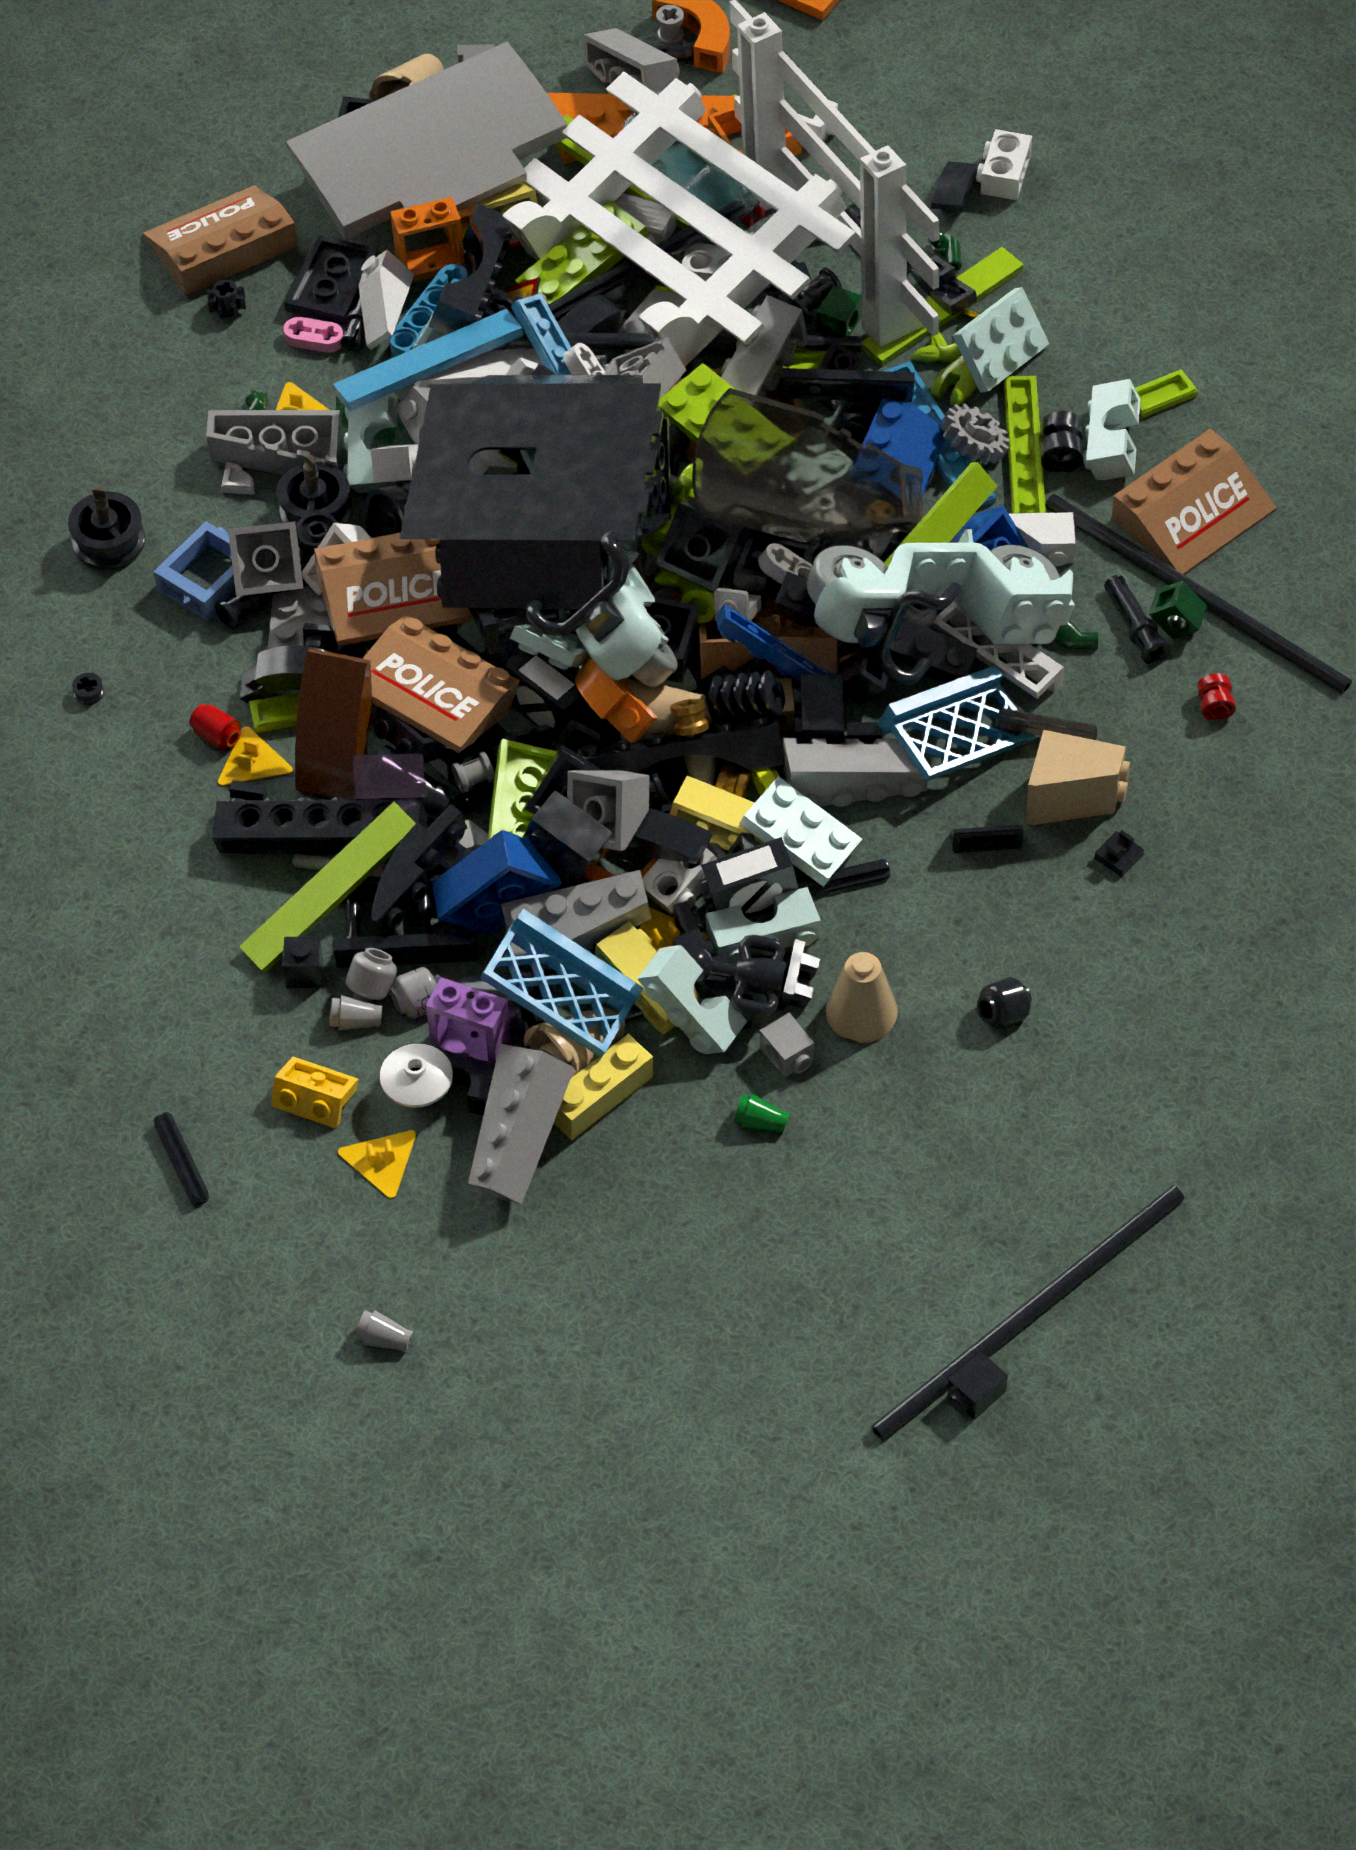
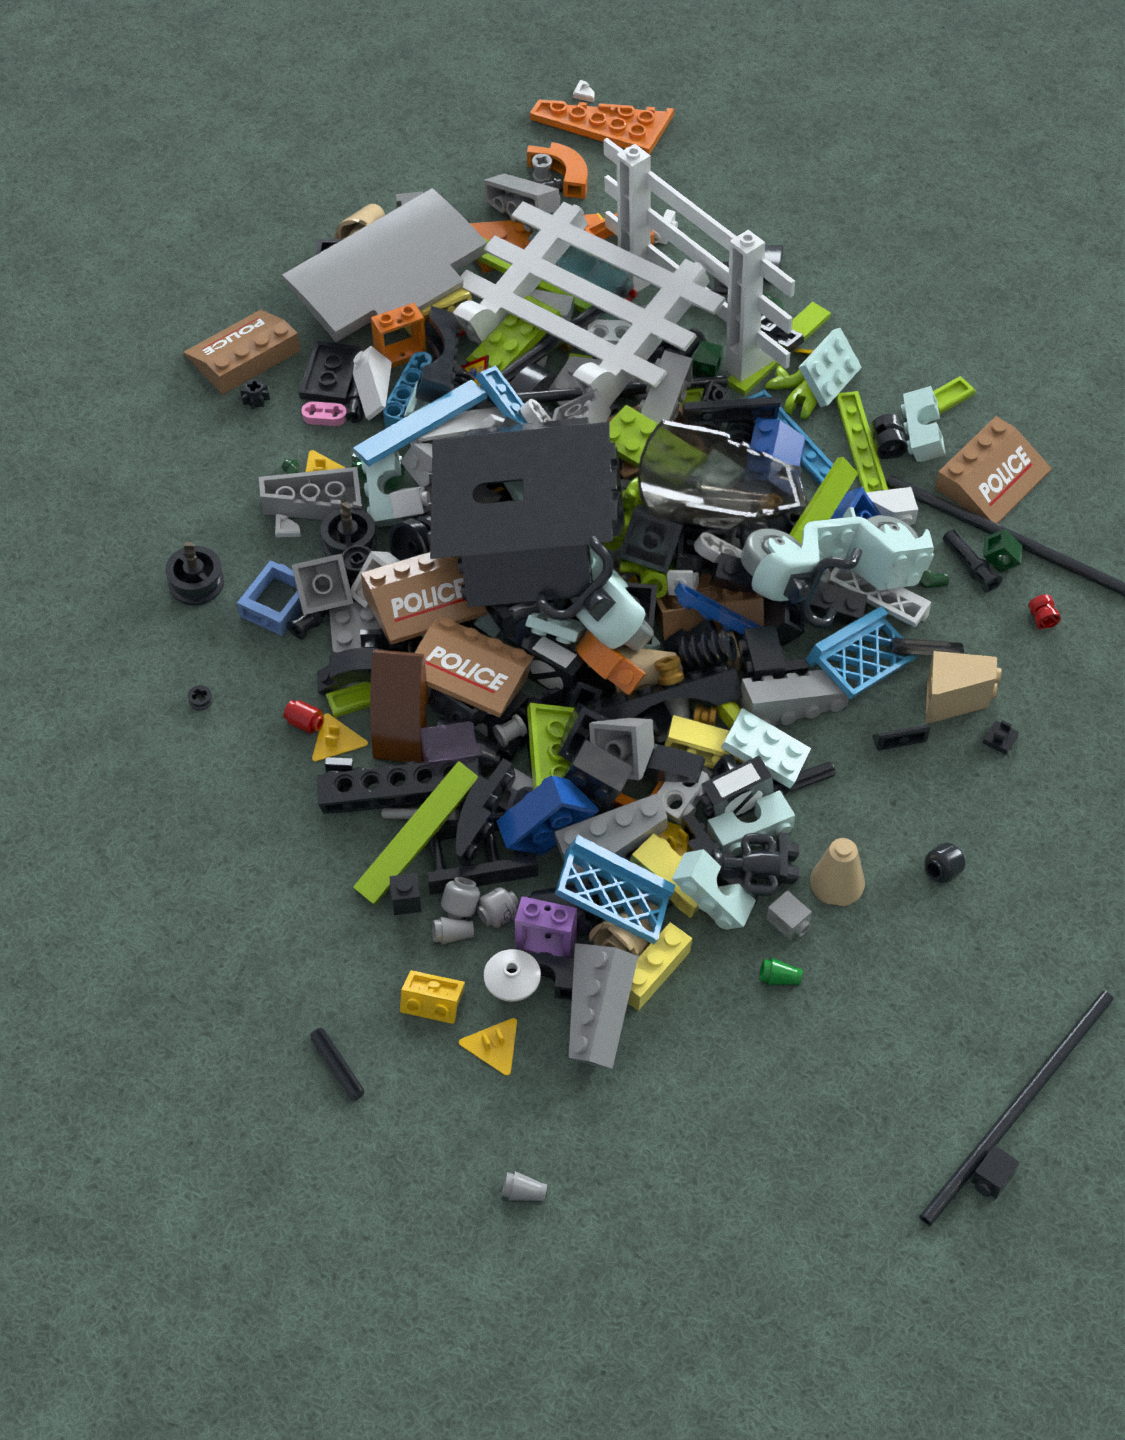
camera: 10 degrees left, 0 degrees up
light grey gear [940,404,1010,465] -> none
white brick [976,129,1032,200] -> none

